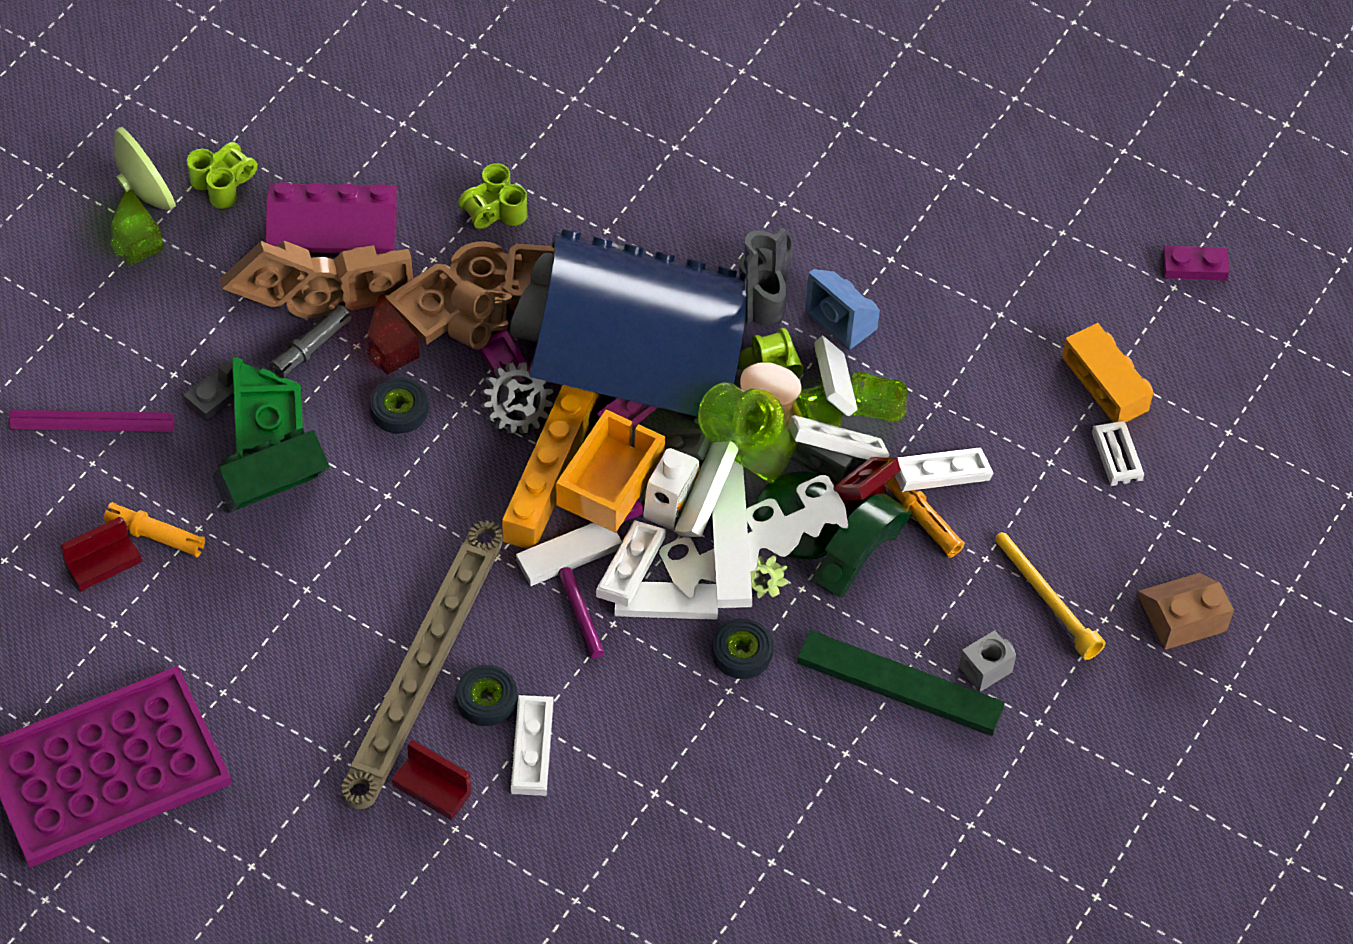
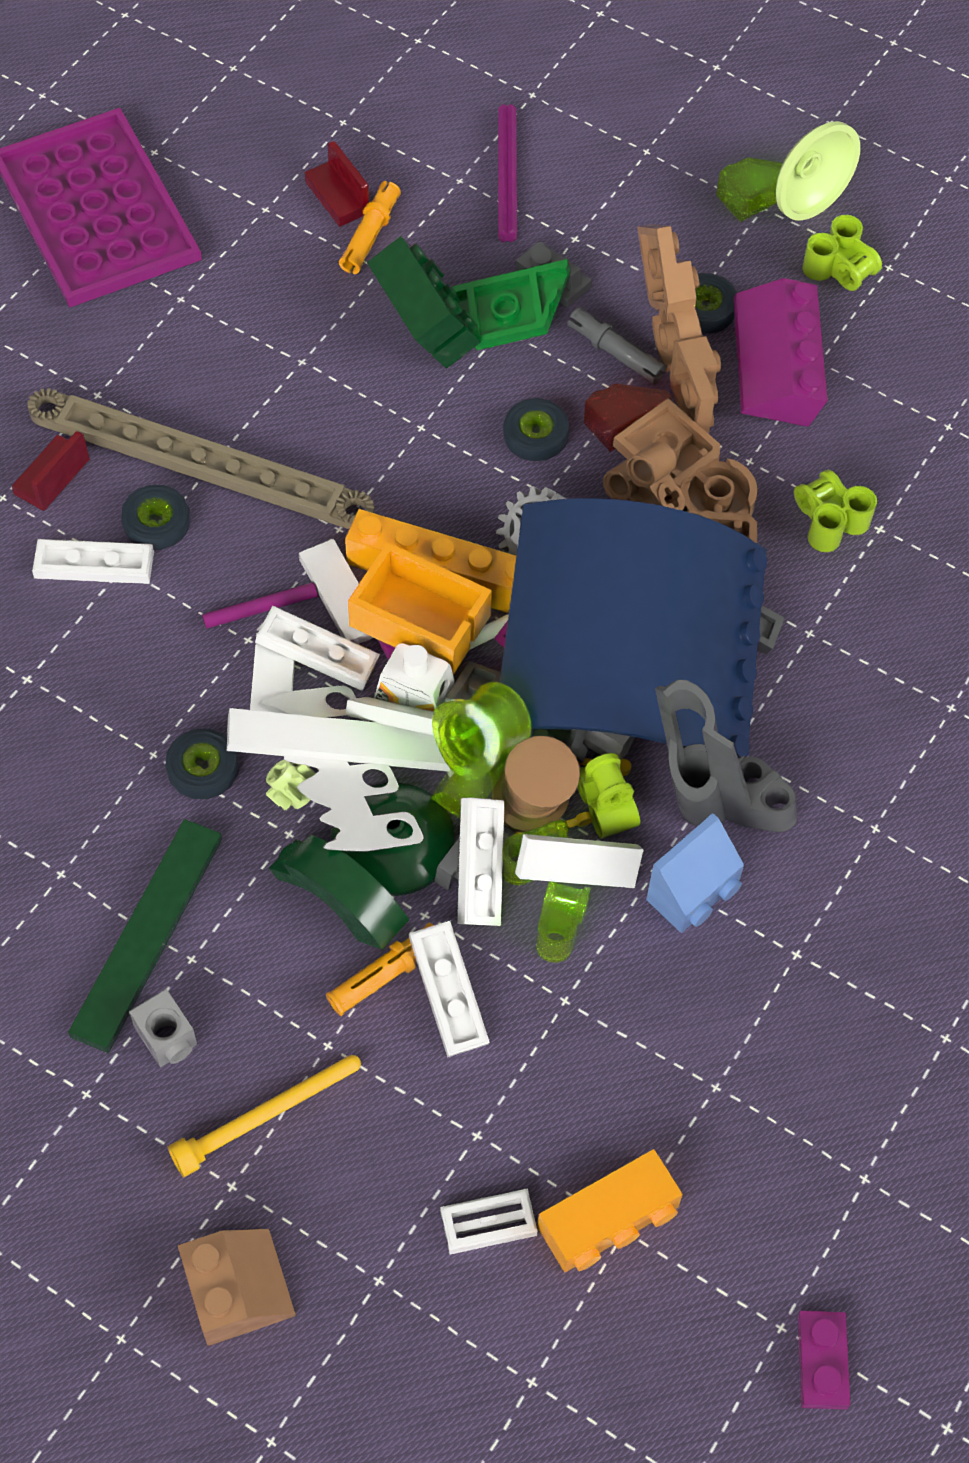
camera: 90 degrees right, 5 degrees up
dark red panel [833,457,901,518] -> none

